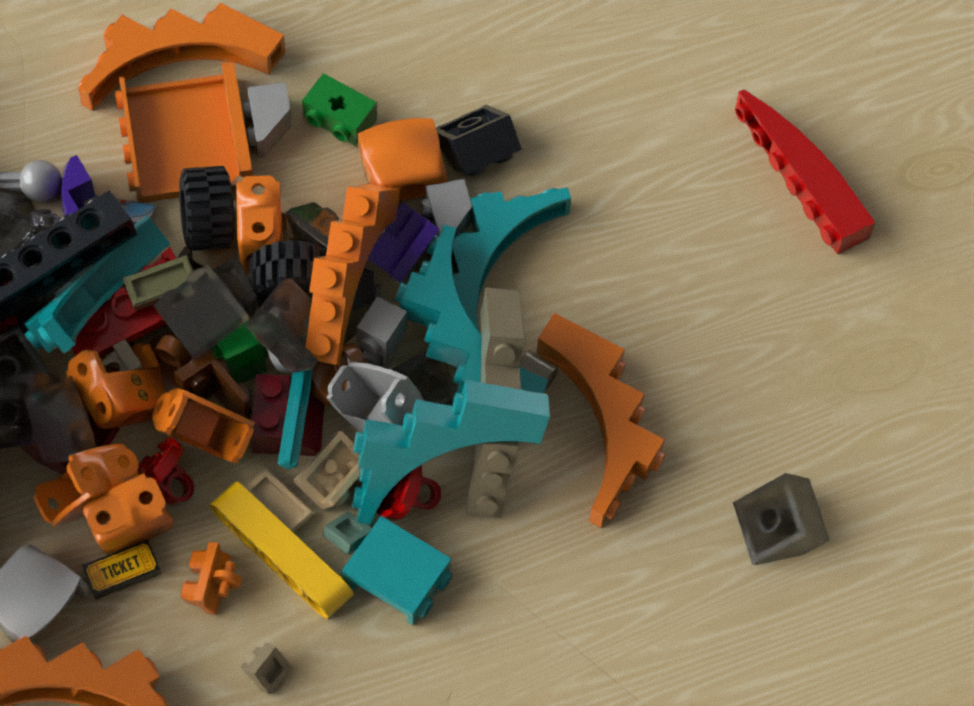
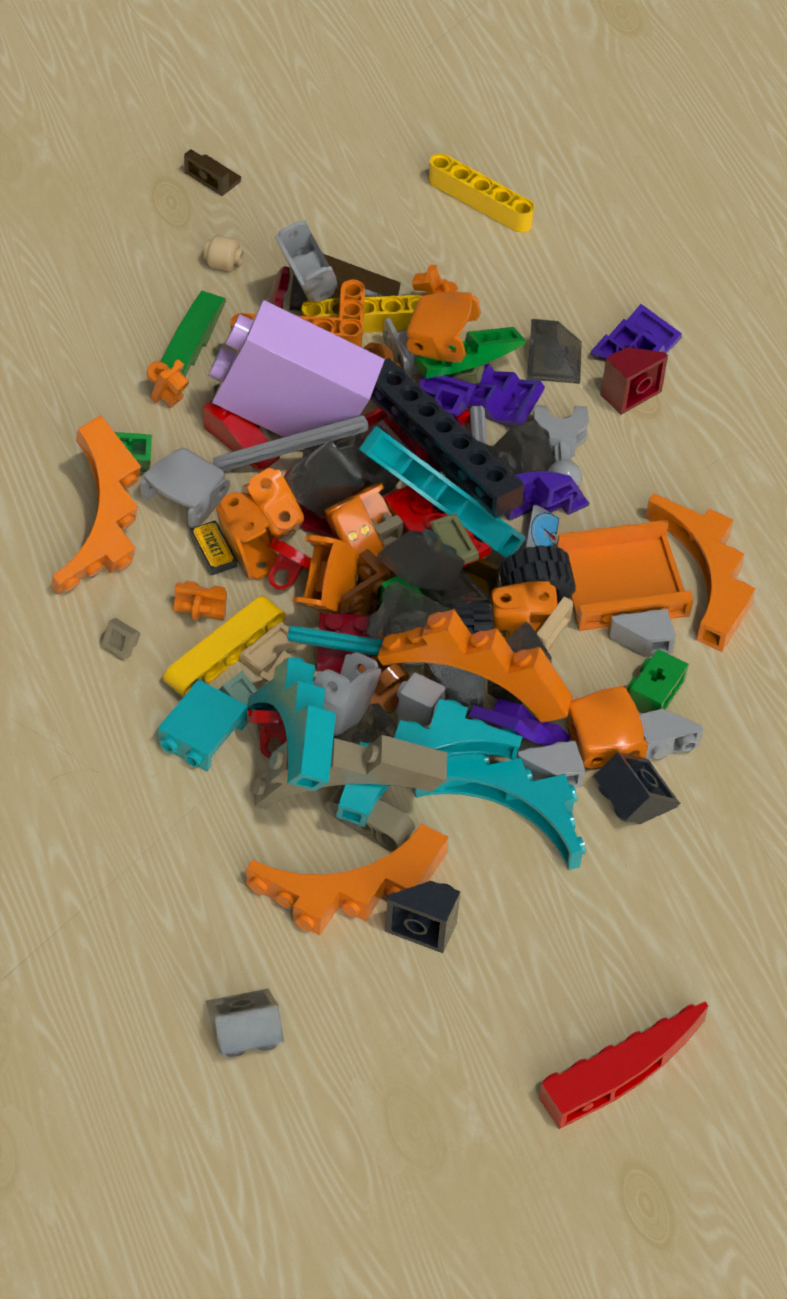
camera: 90 degrees right, 10 degrees down
none -> black slope [385,881,461,953]
none -> light grey slope [639,709,703,759]

